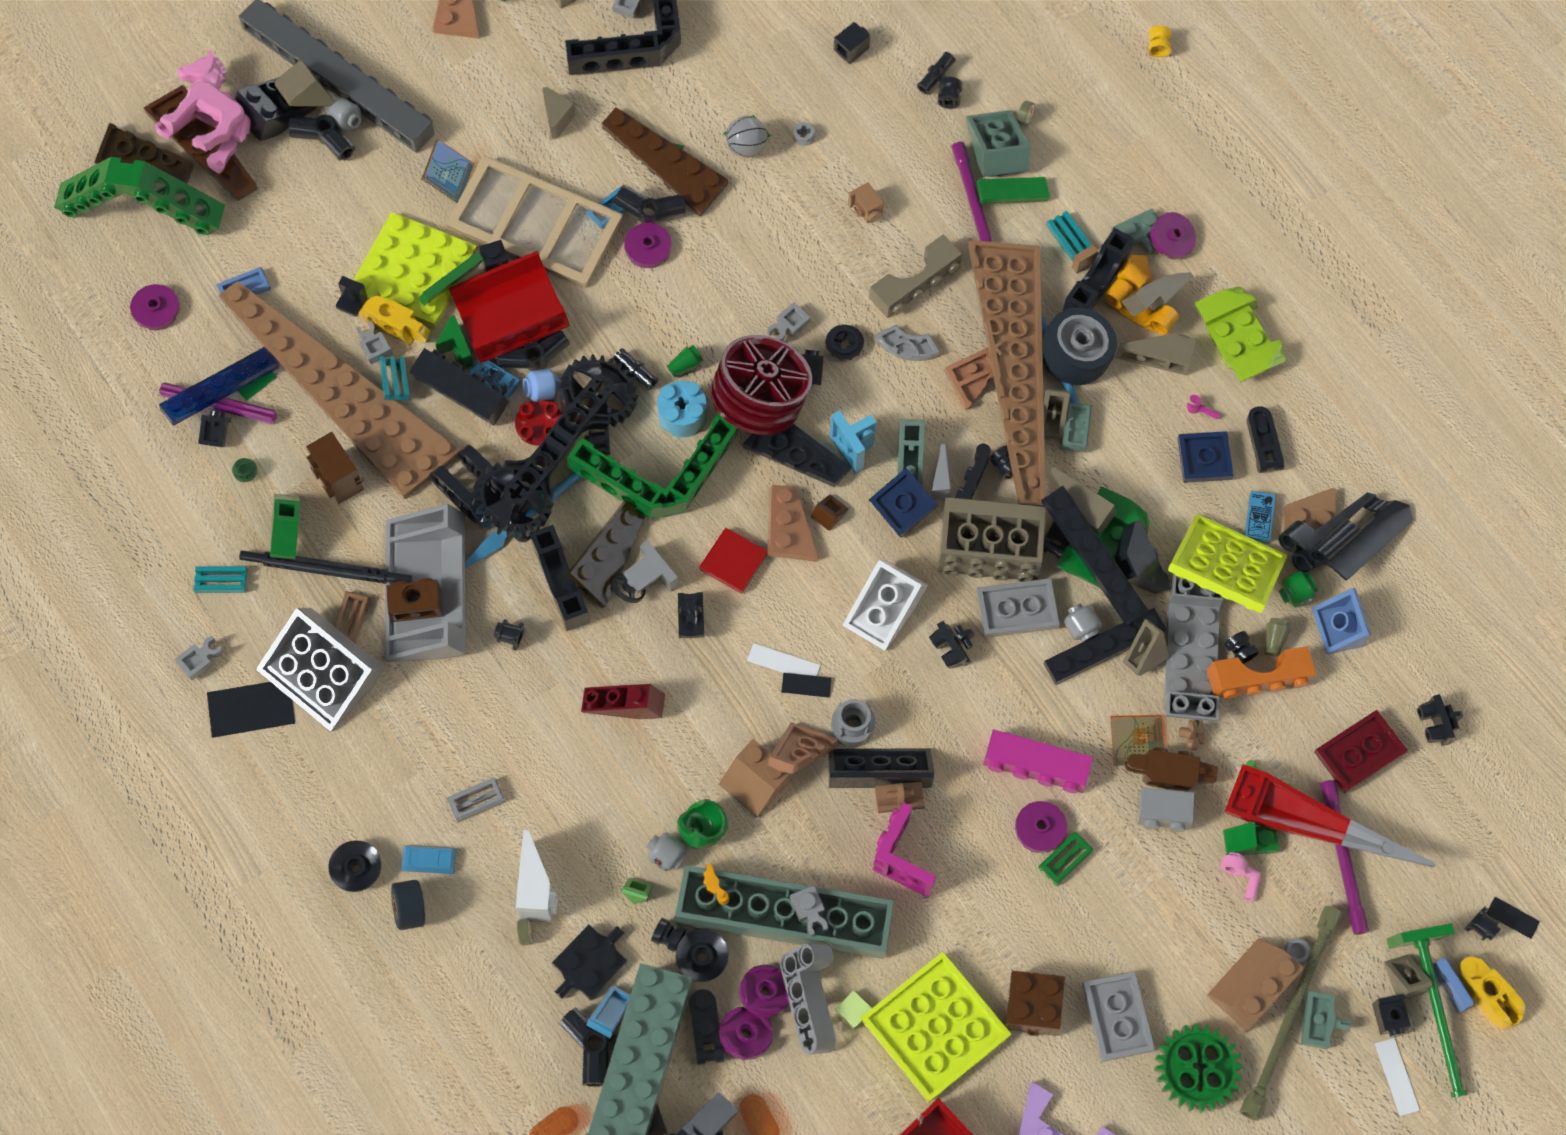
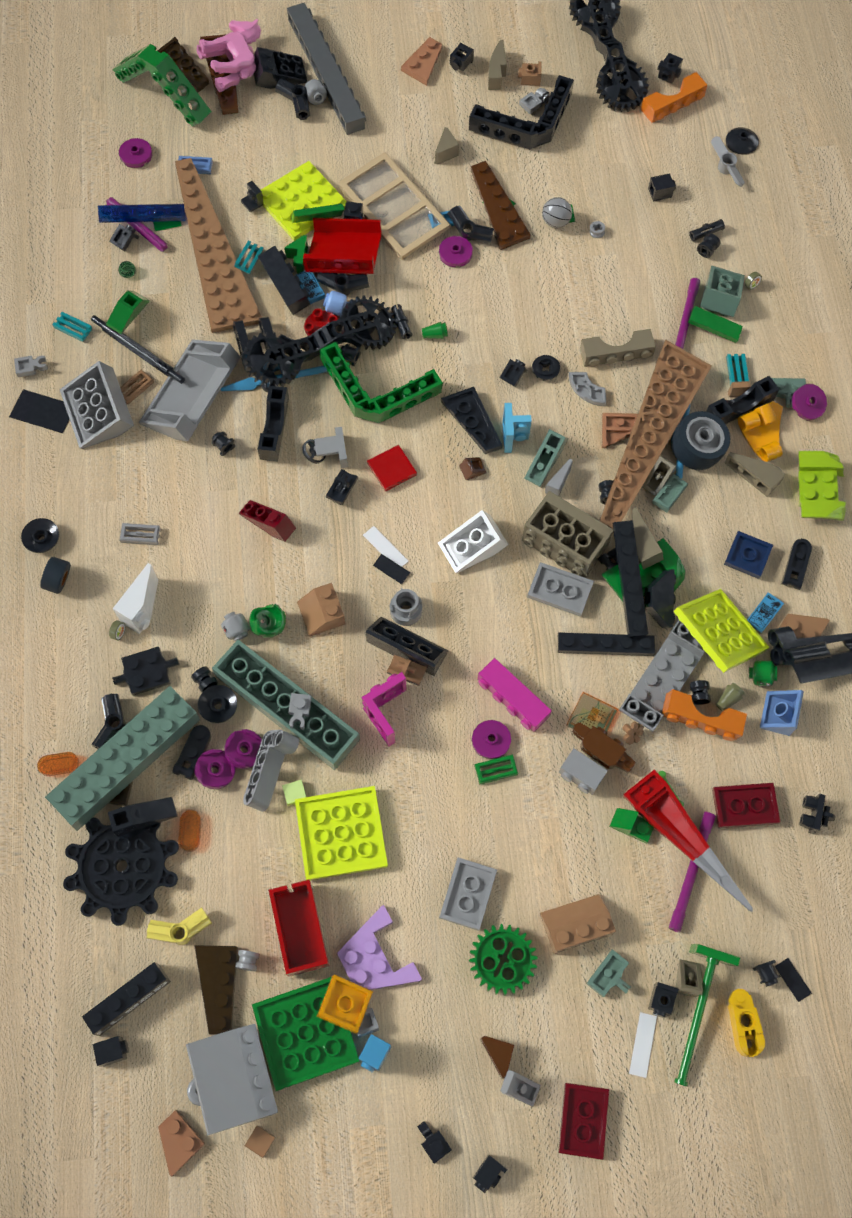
camera: 30 degrees right, 0 degrees up
dark tan slope [275,60,335,106] -> none
reddish brown brick [306,432,364,504] -> none
light grey plate [356,321,393,364] -> none
yellow piece [359,296,431,345] -> none
reddish brown brick [386,578,443,622] -> none
dark azure tile [401,845,456,874] -> none
piece [422,139,474,203] -> none
dark brown wing [566,501,645,608] -> none
dark azure tile [587,985,630,1038] -> none
bright green slope [622,878,653,904] -> none
medium azure brick [657,381,707,438] -> none
light orange piece [703,863,729,905] -> none
dark red wheel [710,335,812,435] -> none
light grey plate [767,302,811,341] -> none
nougat wing [768,485,818,562] -> none
nougat wing [768,722,839,774] -> none
medium nougat brick [848,182,884,223] -> none
dark blue plate [868,468,938,538] -> none
black hips [929,621,974,669] -> none
black plate [955,443,991,500] -> none
reddish brown brick [1006,970,1065,1036] -> none
light grey head [1064,603,1102,642] -> none
dark tan slope [1121,272,1193,316] -> none
dark tan slope [1123,619,1169,676] -> none
dark pink hand [1187,395,1220,419] -> none
bright pink plate [1220,853,1261,902] -> none
olive hose [1239,906,1344,1121] -> none
light grey tile [1283,938,1311,965] -> none
medium blue tile [1433,957,1474,1014] -> none

